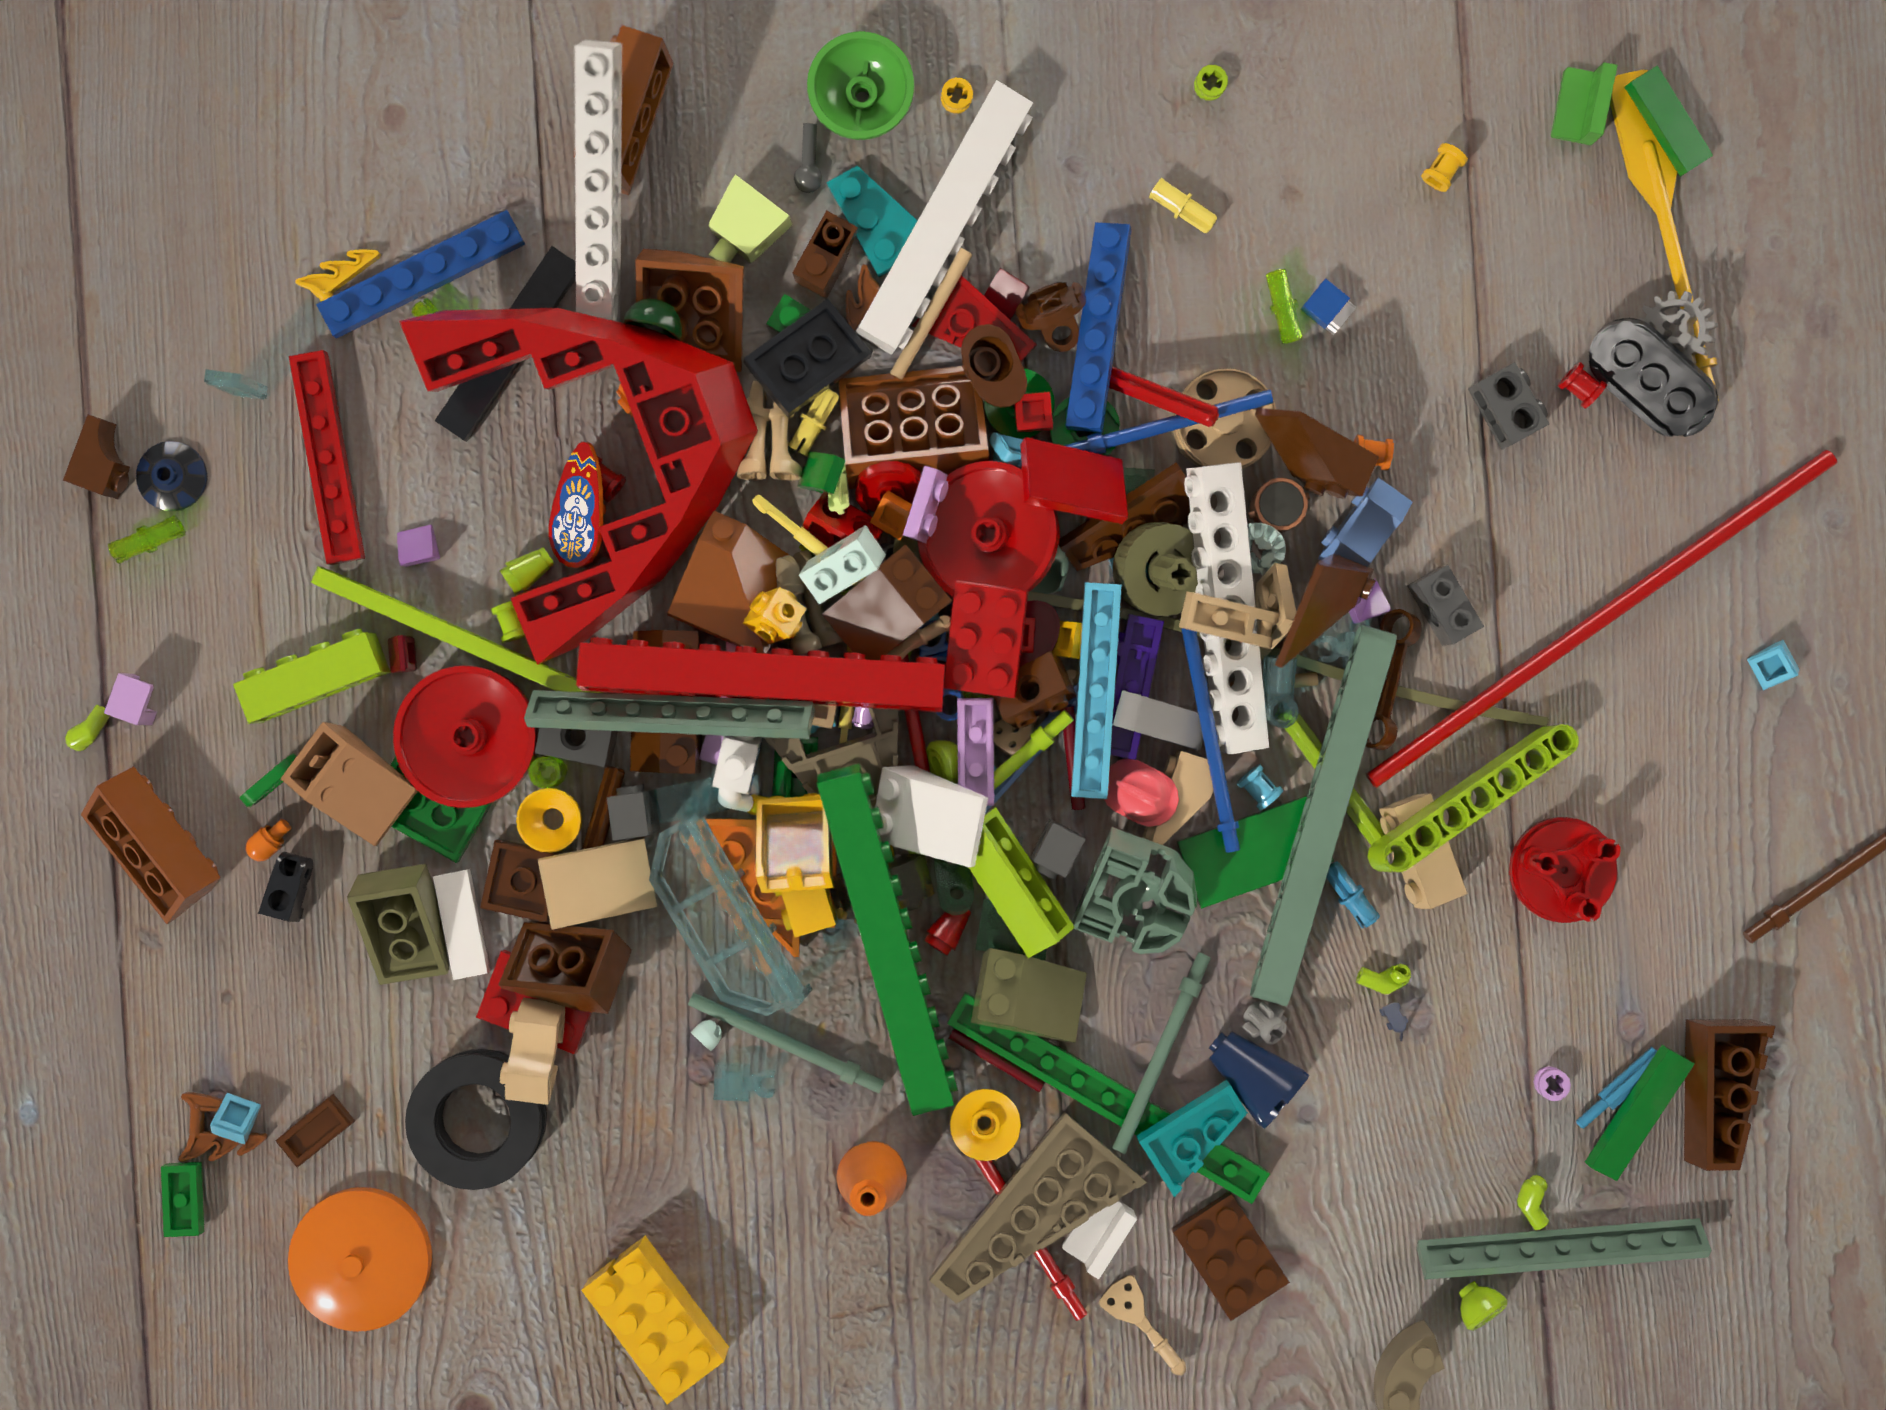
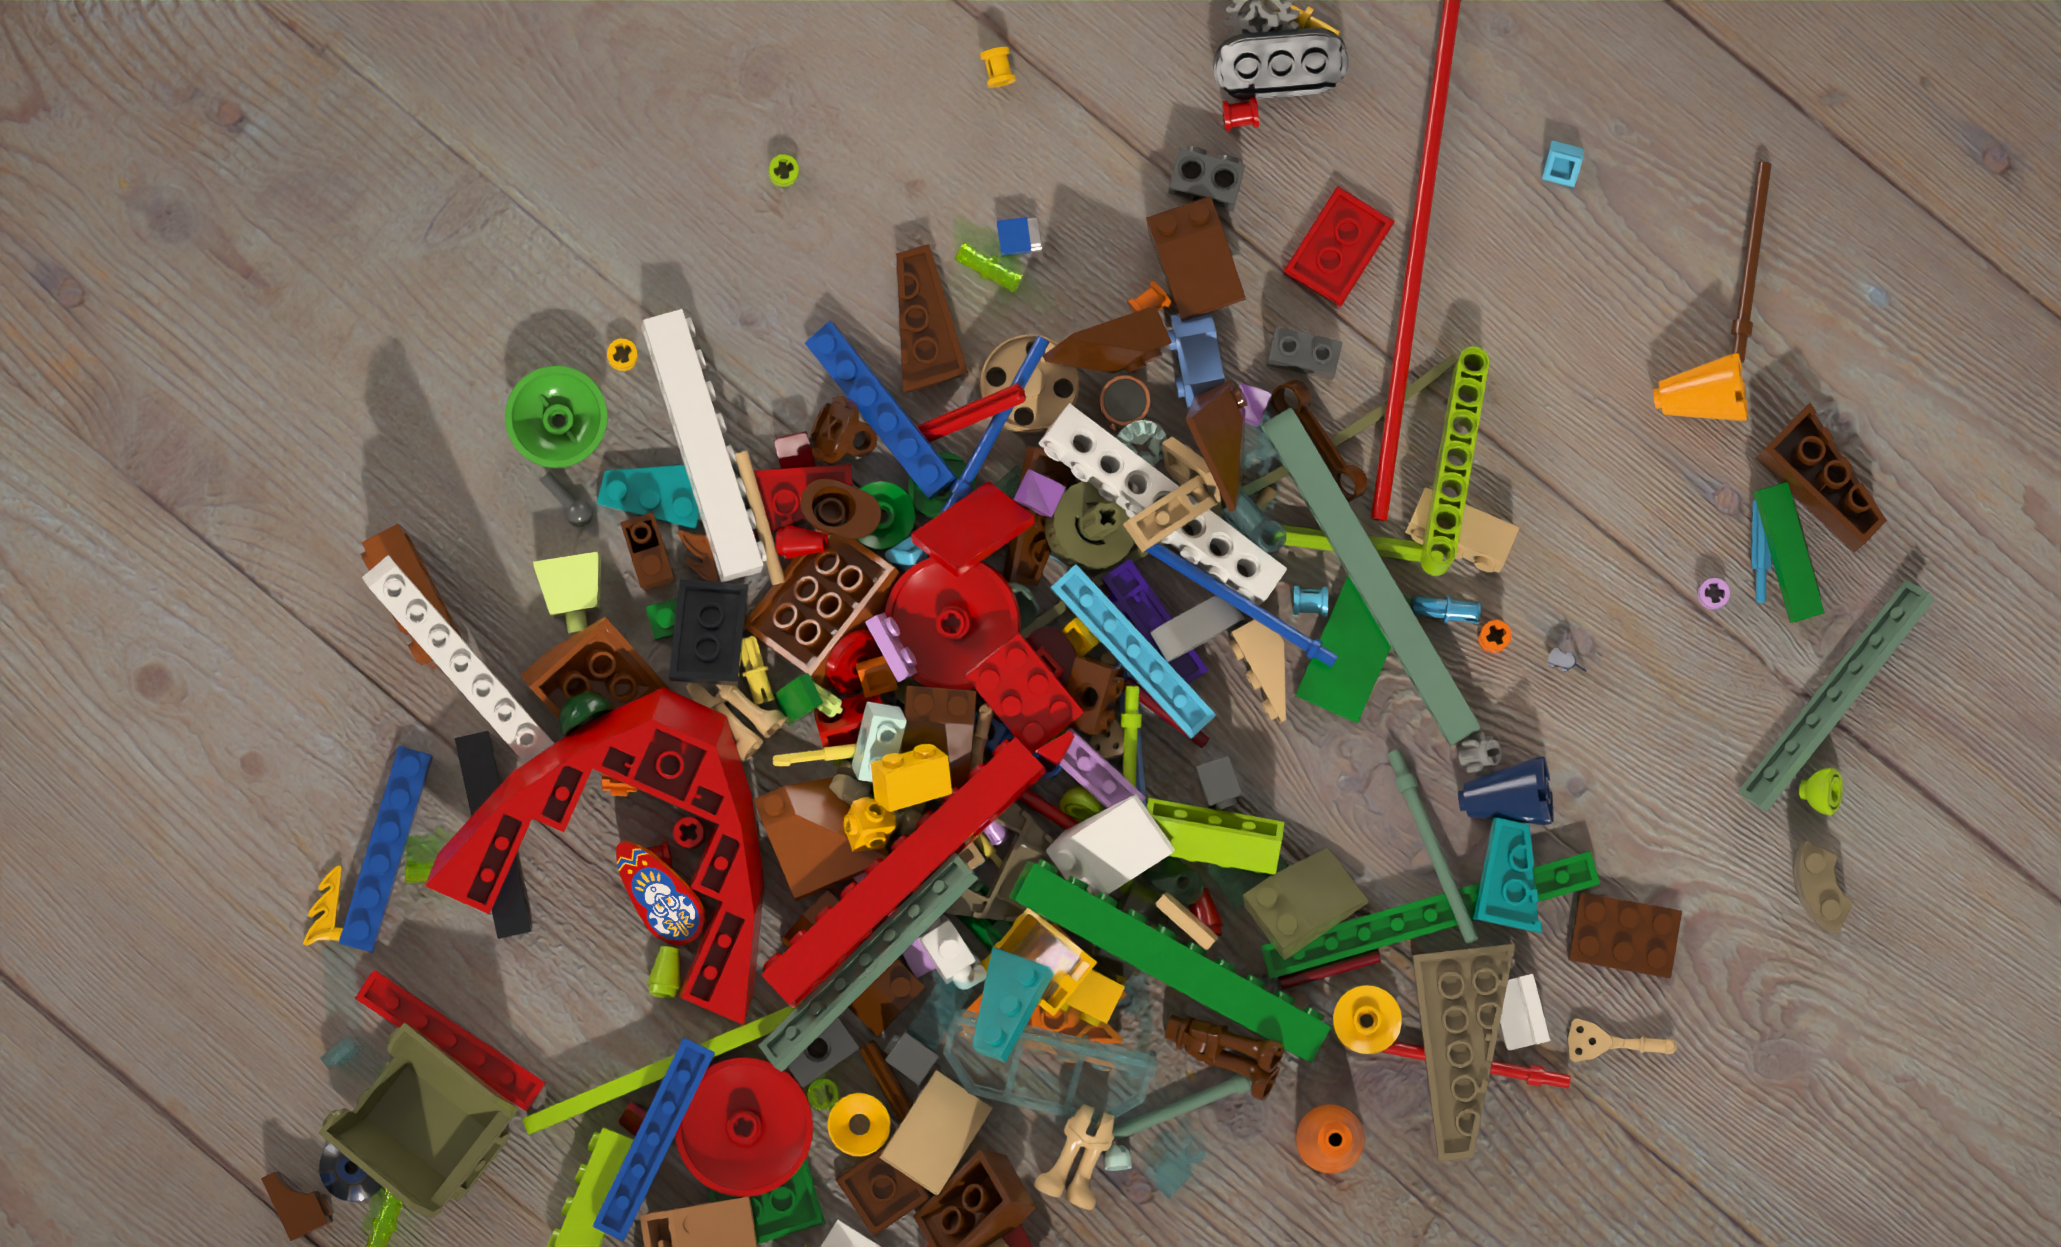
camera: 50 degrees left, 5 degrees down
medium lavender slope [397,525,440,567] -> none
lime bush [491,601,526,643] -> none
red plate [1015,392,1053,433] -> none
sand green connector [1072,827,1197,954] -> none
coral piece [1104,758,1179,827] -> none
light yellow axle [1149,178,1217,233] -> none
lime arm [1356,963,1411,994] -> none
red piece [1509,817,1621,923] -> none
lime arm [1517,1175,1549,1230] -> none
none -> olive windscreen [318,1022,518,1218]
none -> blue plate [592,1037,715,1242]
none -> red bush [673,817,706,849]
none -> red cone [776,525,829,559]
none -> yellow brick [870,744,952,812]
none -> reddish brown wing [896,244,968,394]
none -> teal wing [972,947,1054,1063]
none -> medium lavender slope [1014,469,1065,517]
none -> tan piece [1034,1103,1115,1210]
none -> red slope [1035,731,1075,766]
none -> reddish brown slope [1146,196,1246,322]
none -> tan tile [1156,891,1219,950]
none -> reddish brown piece [1165,1014,1284,1101]
none -> red tile [1283,186,1395,308]
none -> orange bush [1478,620,1512,653]
none -> light orange cone [1653,353,1748,421]

